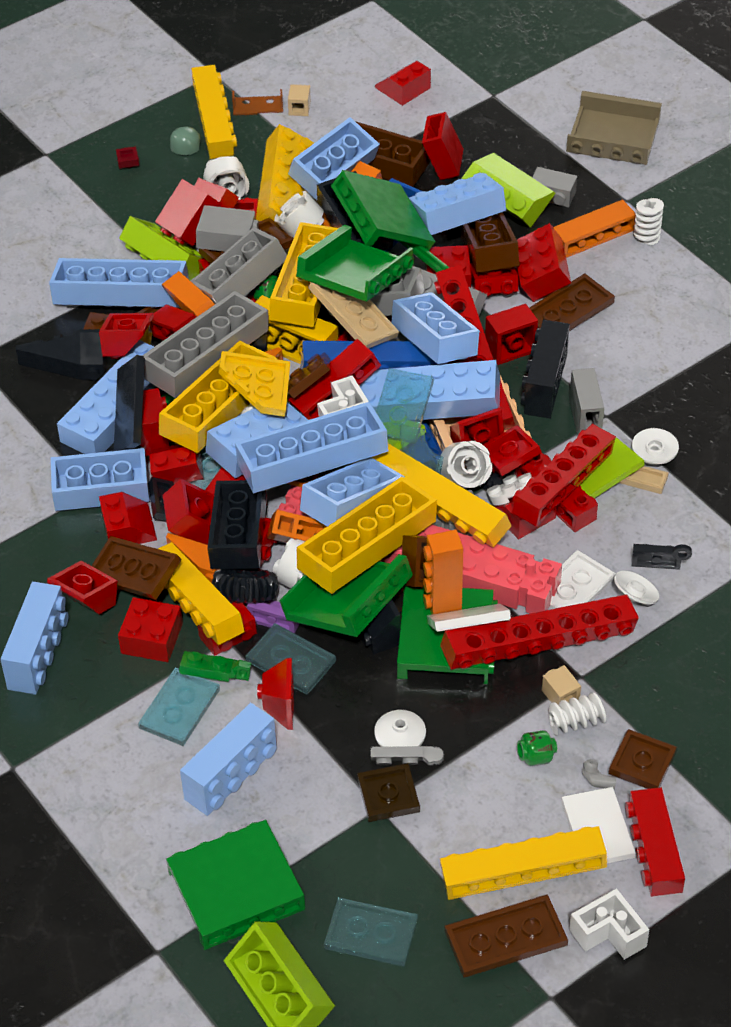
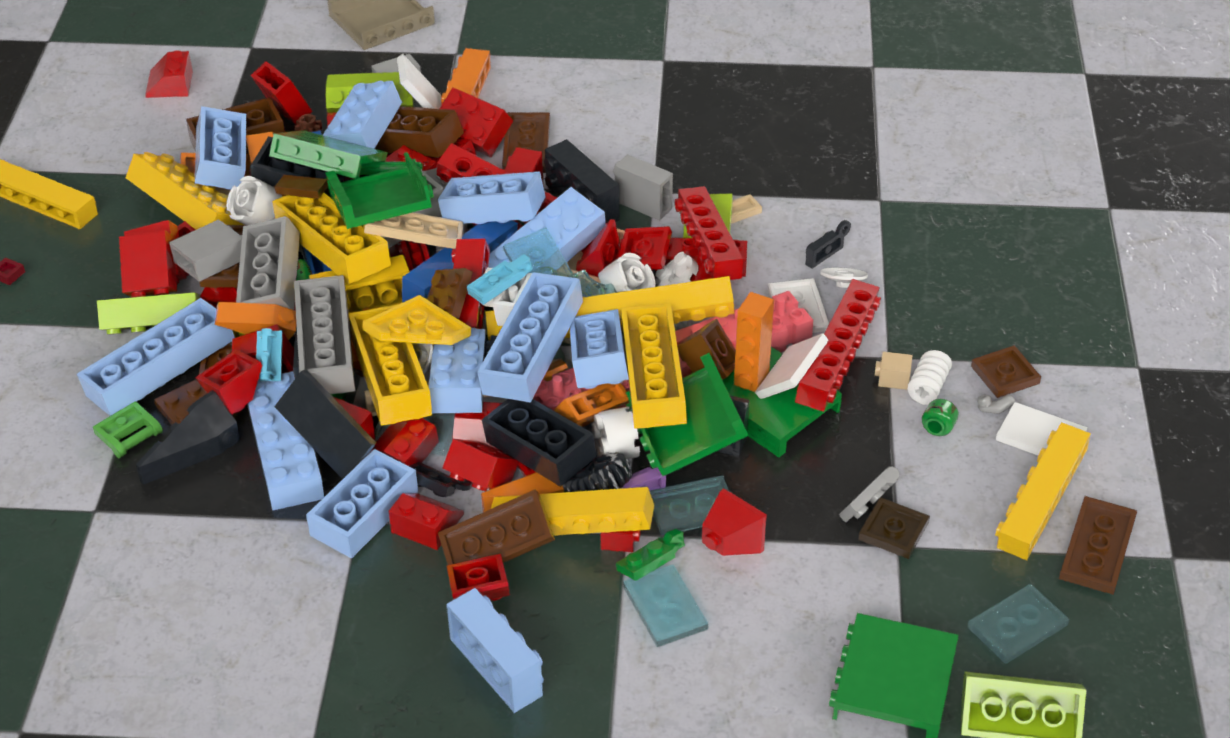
camera: 50 degrees left, 5 degrees down
red brick [118,597,183,663] -> none
sand green hair [170,126,201,155] -> none
light blue brick [180,703,277,816] -> none
white brick [203,156,249,200] -> none
dark orange piece [232,89,283,115] -> none
tan brick [288,84,311,116] -> none
white dish [375,710,426,747] -> none
white brick [569,888,649,960] -> none
red brick [625,787,685,897] -> none
white dish [632,428,679,464] -> none
white piece [634,198,664,245] -> none
none -> bright green plate [93,401,163,458]
none -> medium azure hinge [256,328,282,381]
none -> reddish brown tile [274,175,328,199]
none -> copper gear [295,114,322,132]
none -> white tile [397,54,442,109]
none -> medium azure hinge [466,254,533,305]

